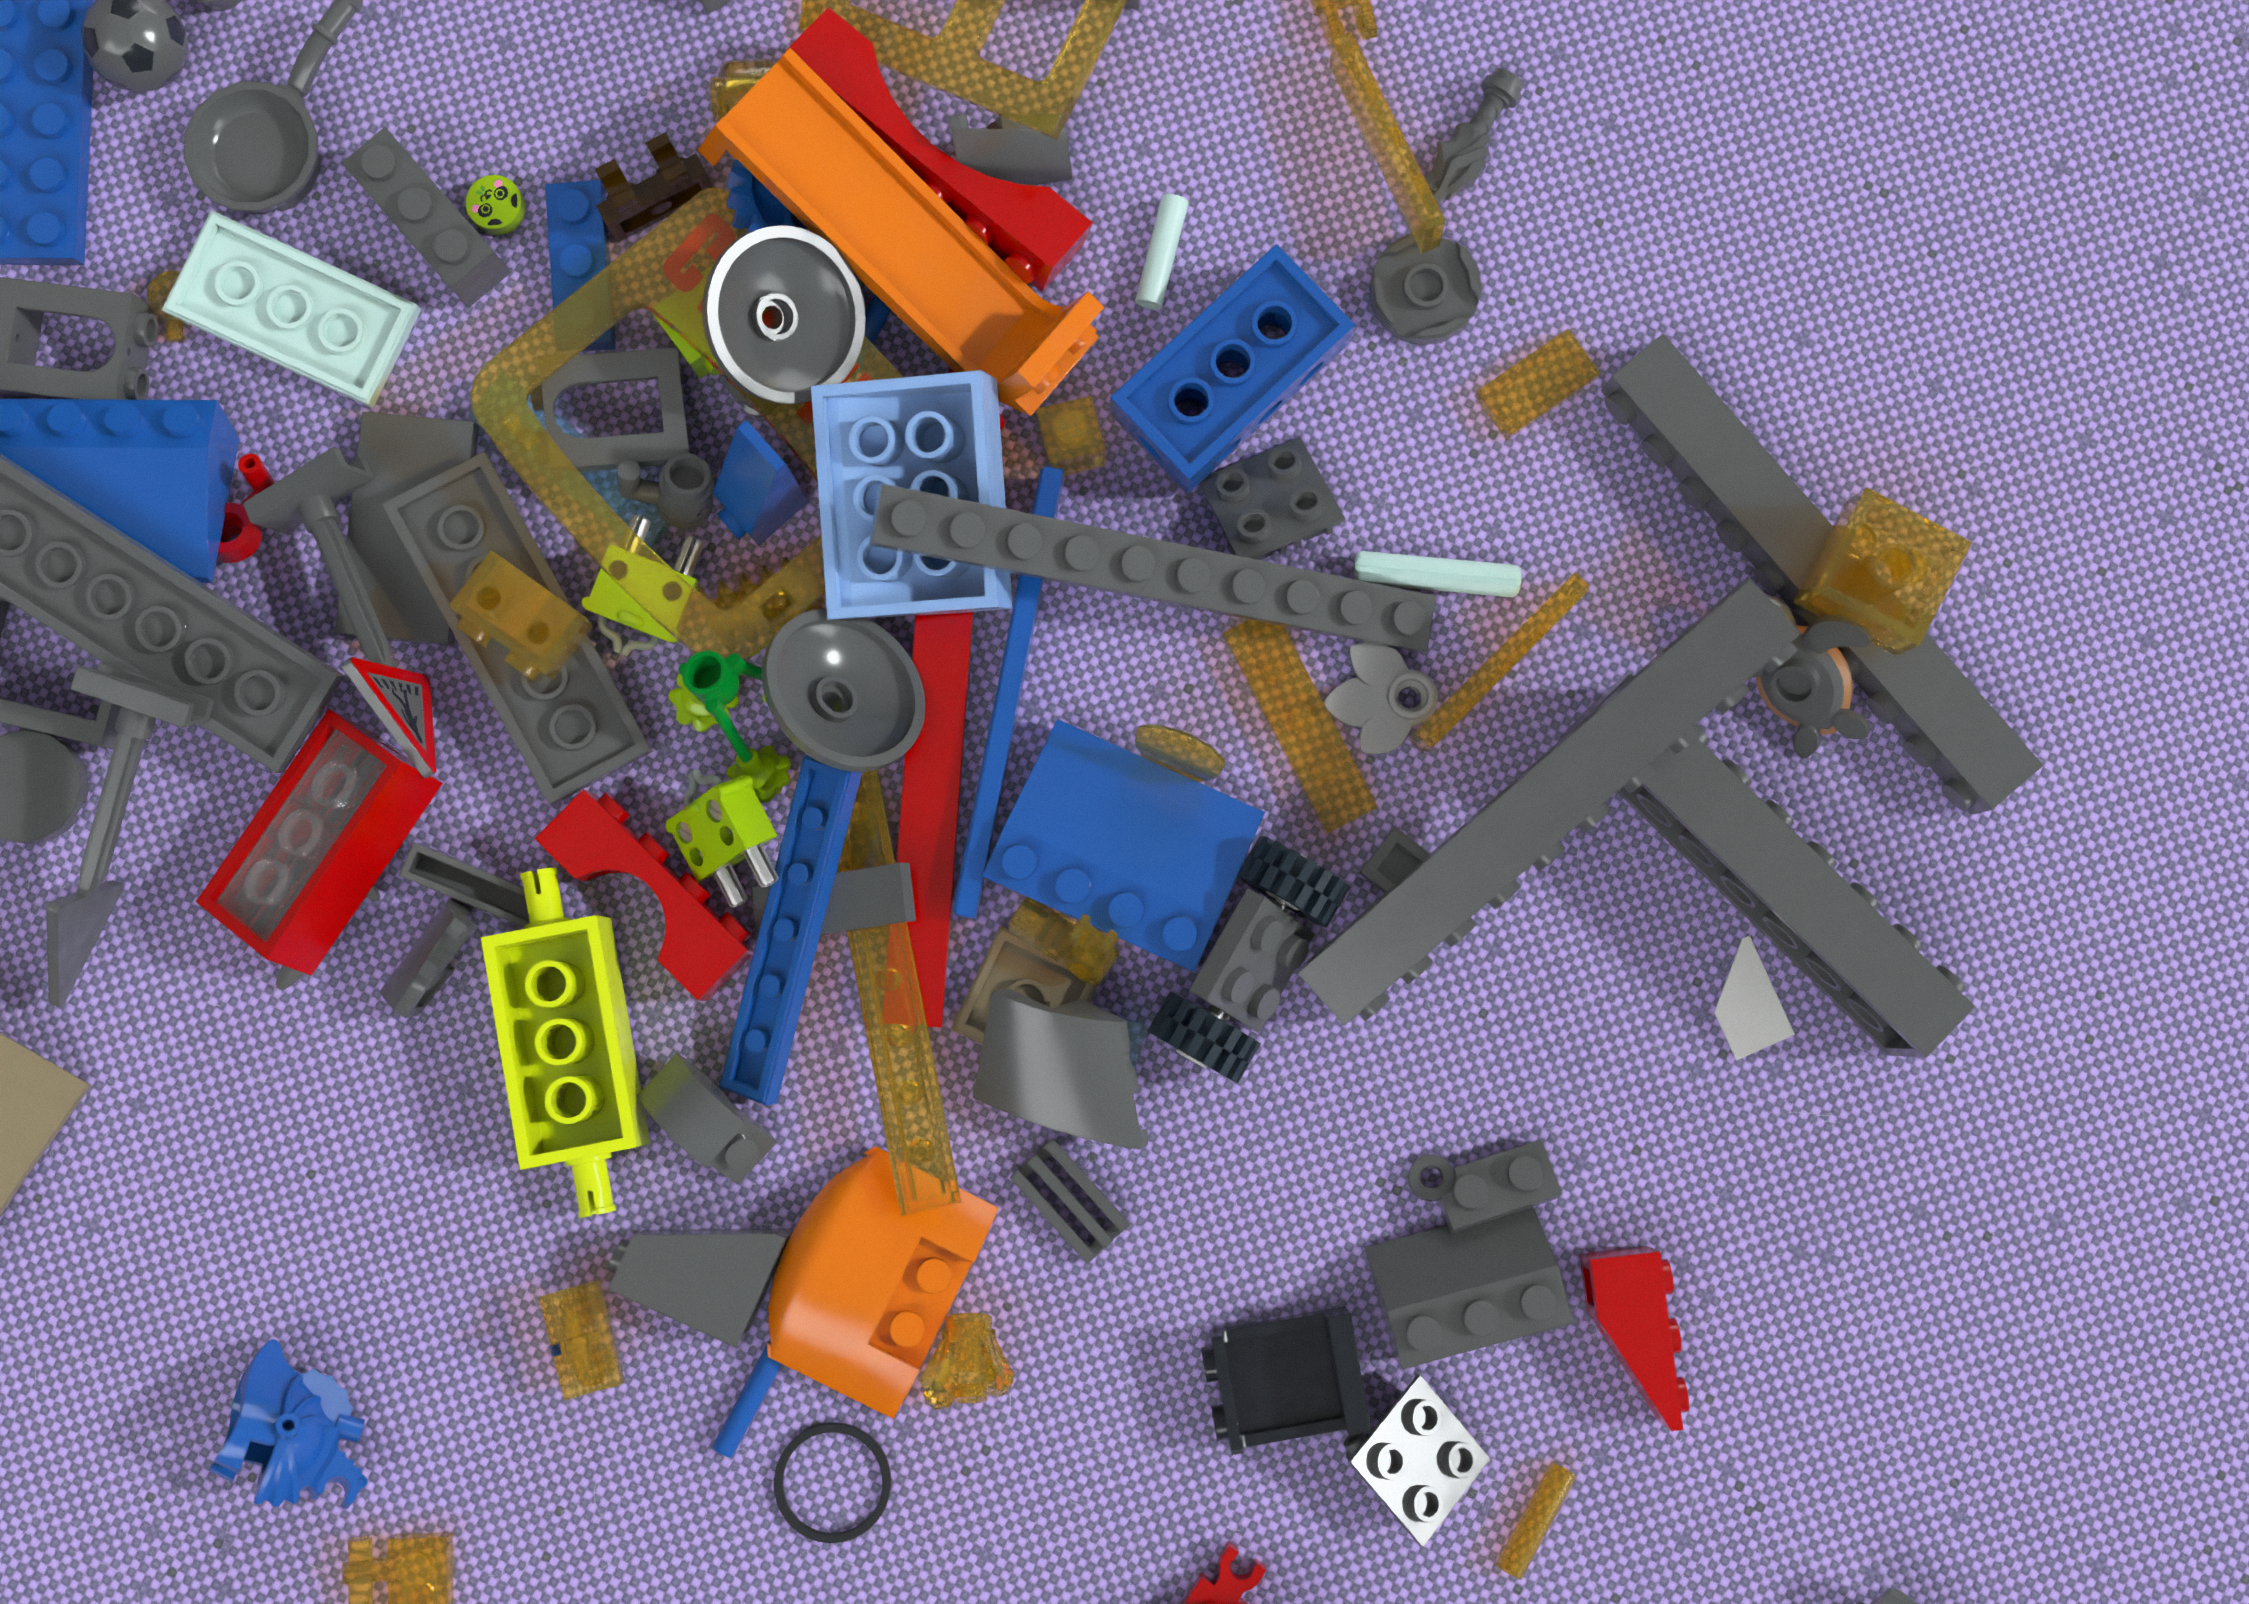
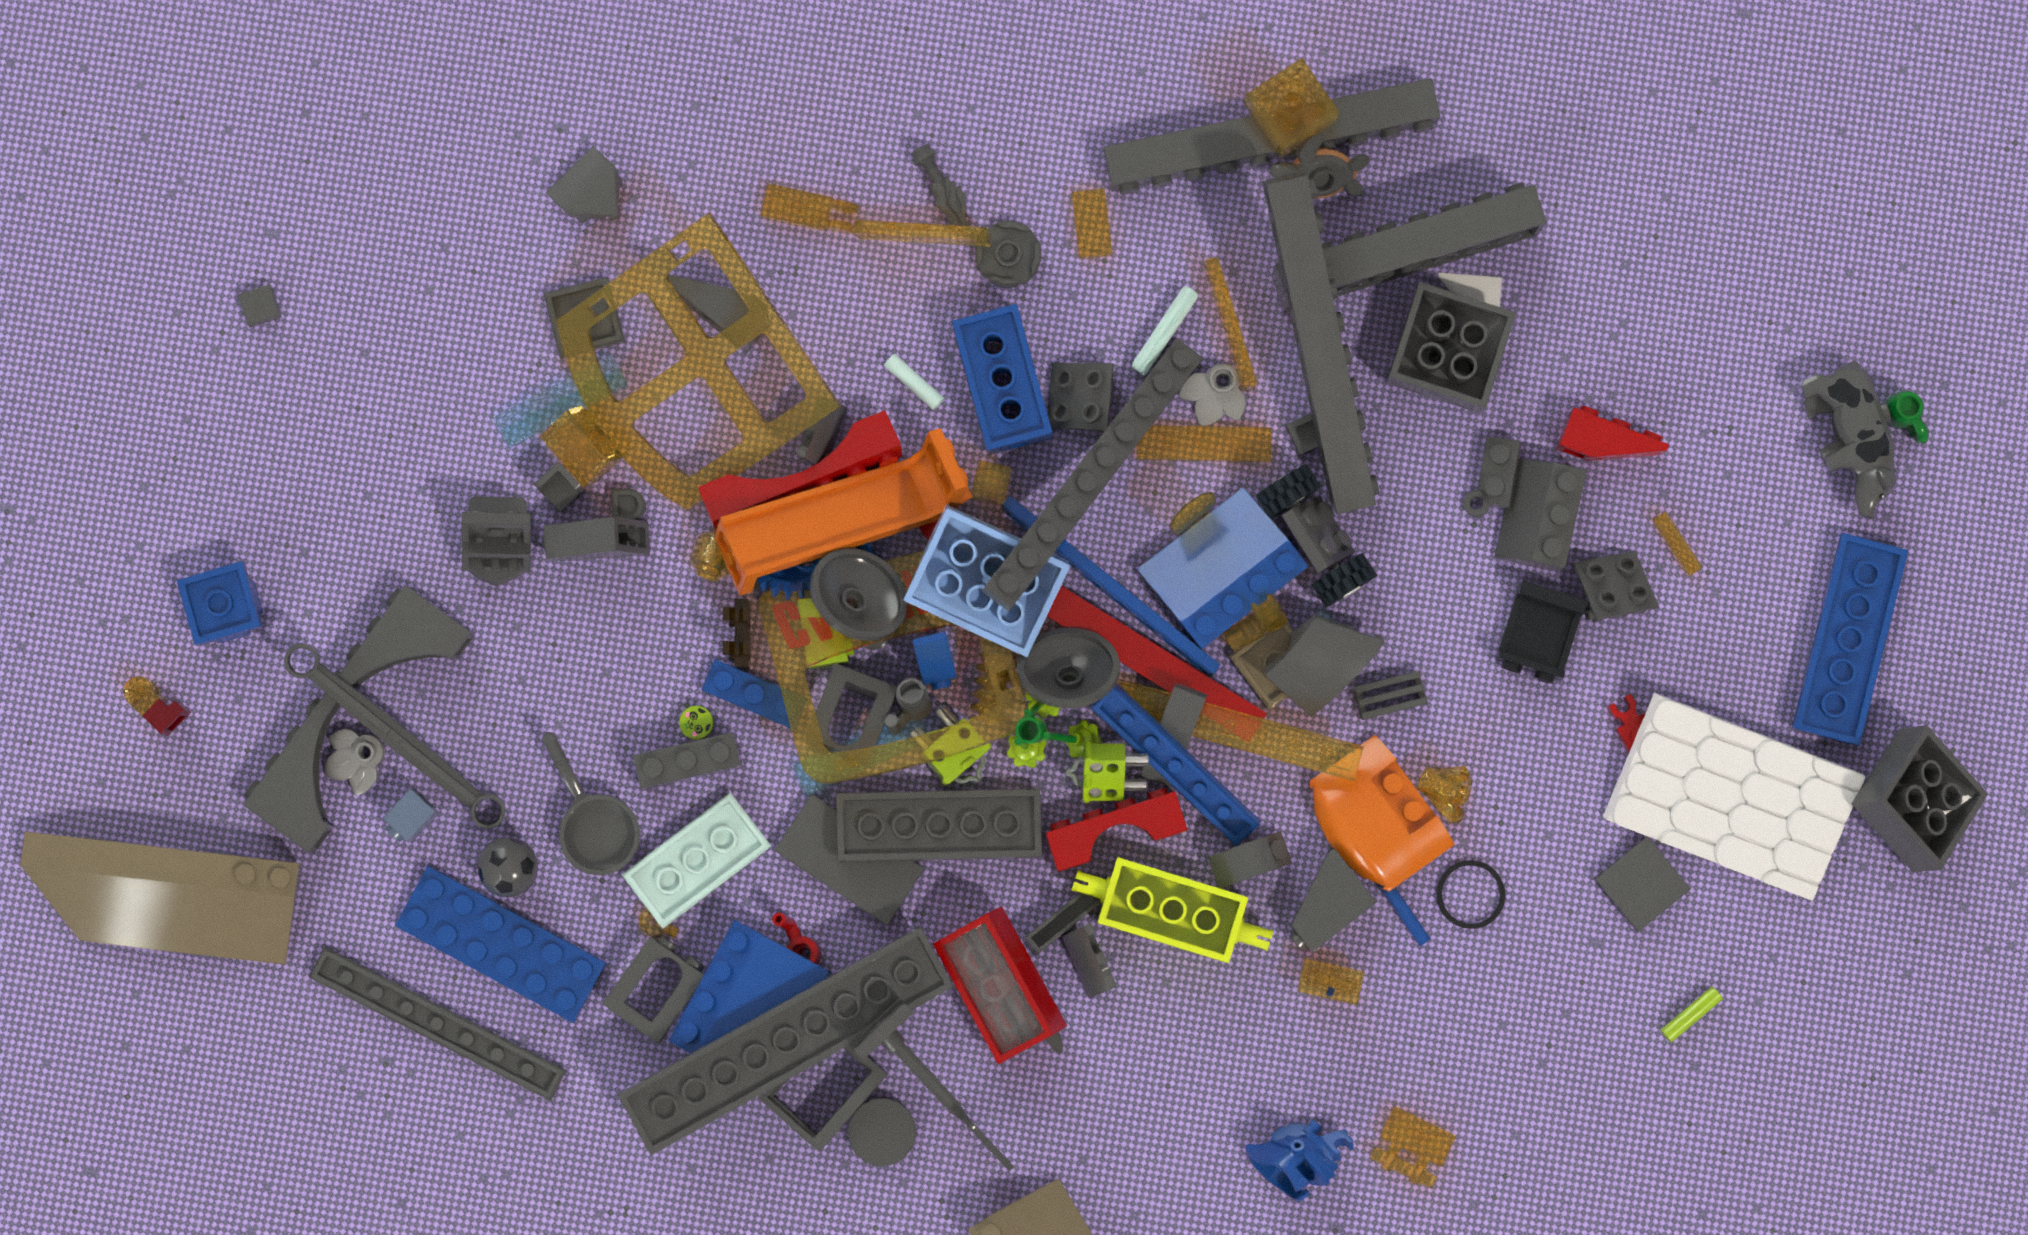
camera: 60 degrees left, 0 degrees up
dark grey piece [243,447,436,778] -> none
clear yellow brick [449,550,593,681] -> none
none -> dark grey slope [1385,282,1516,414]

